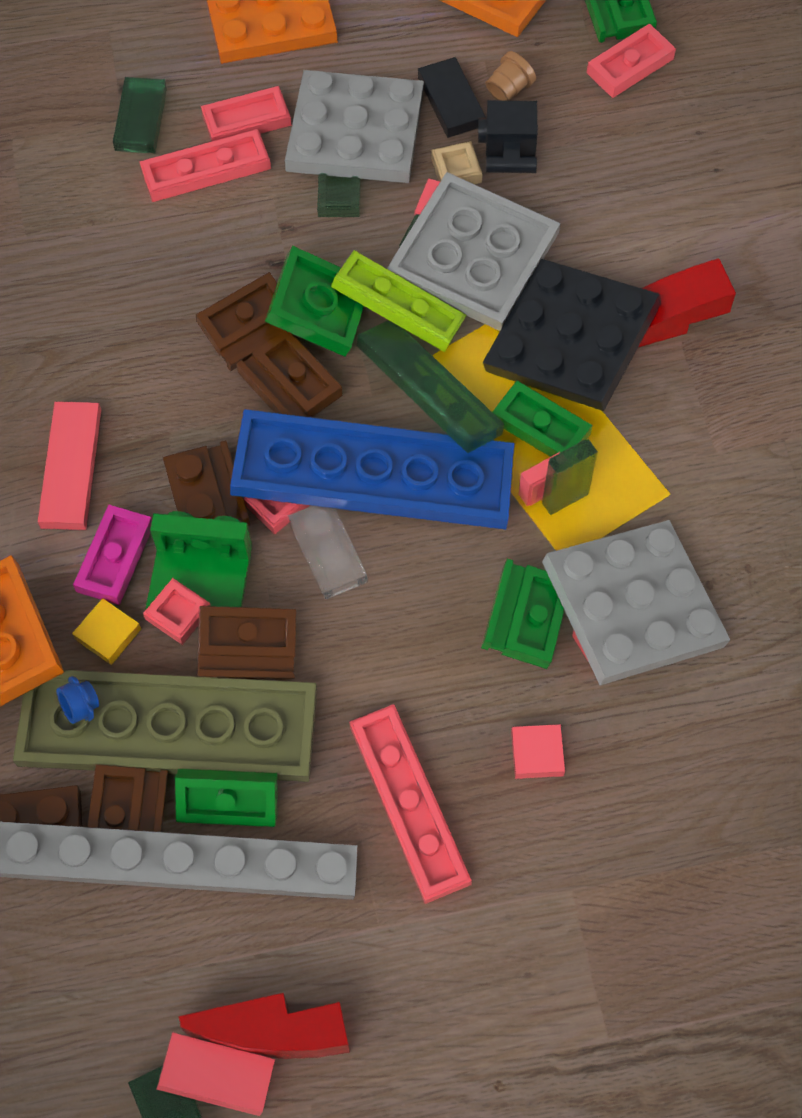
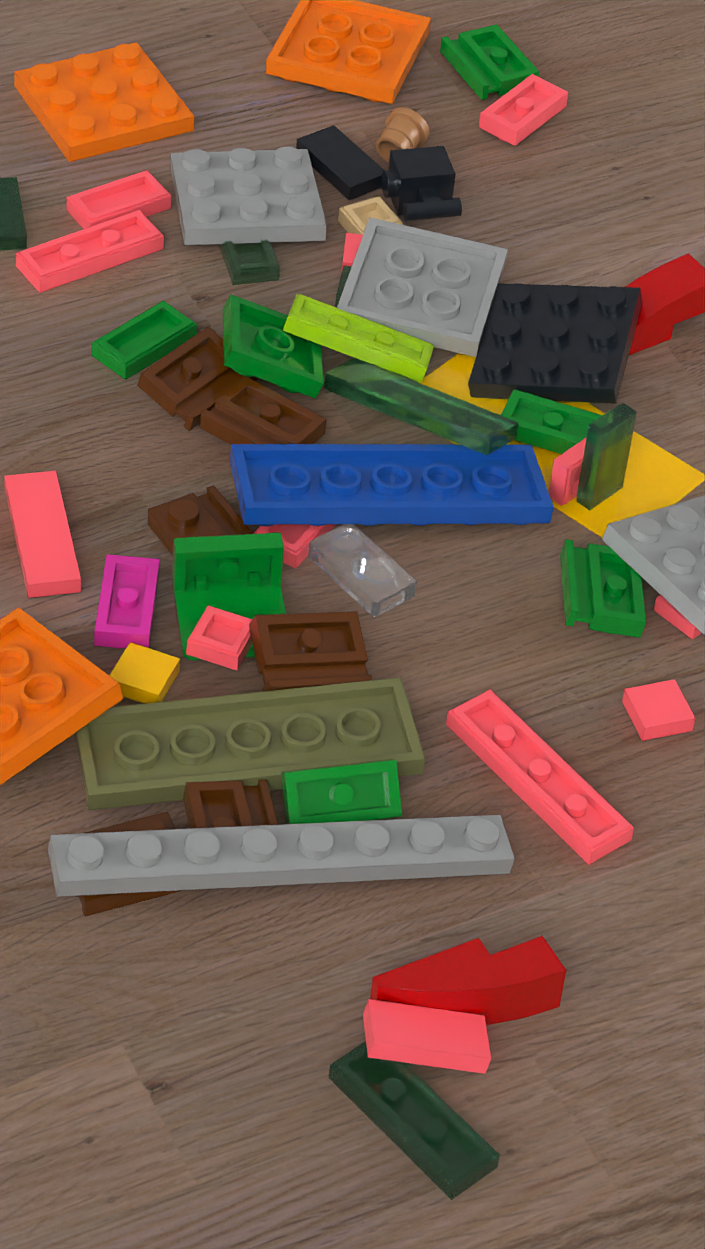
camera: 20 degrees left, 20 degrees down
blue plate [56,676,99,724] -> none
none -> green tile [91,301,197,380]

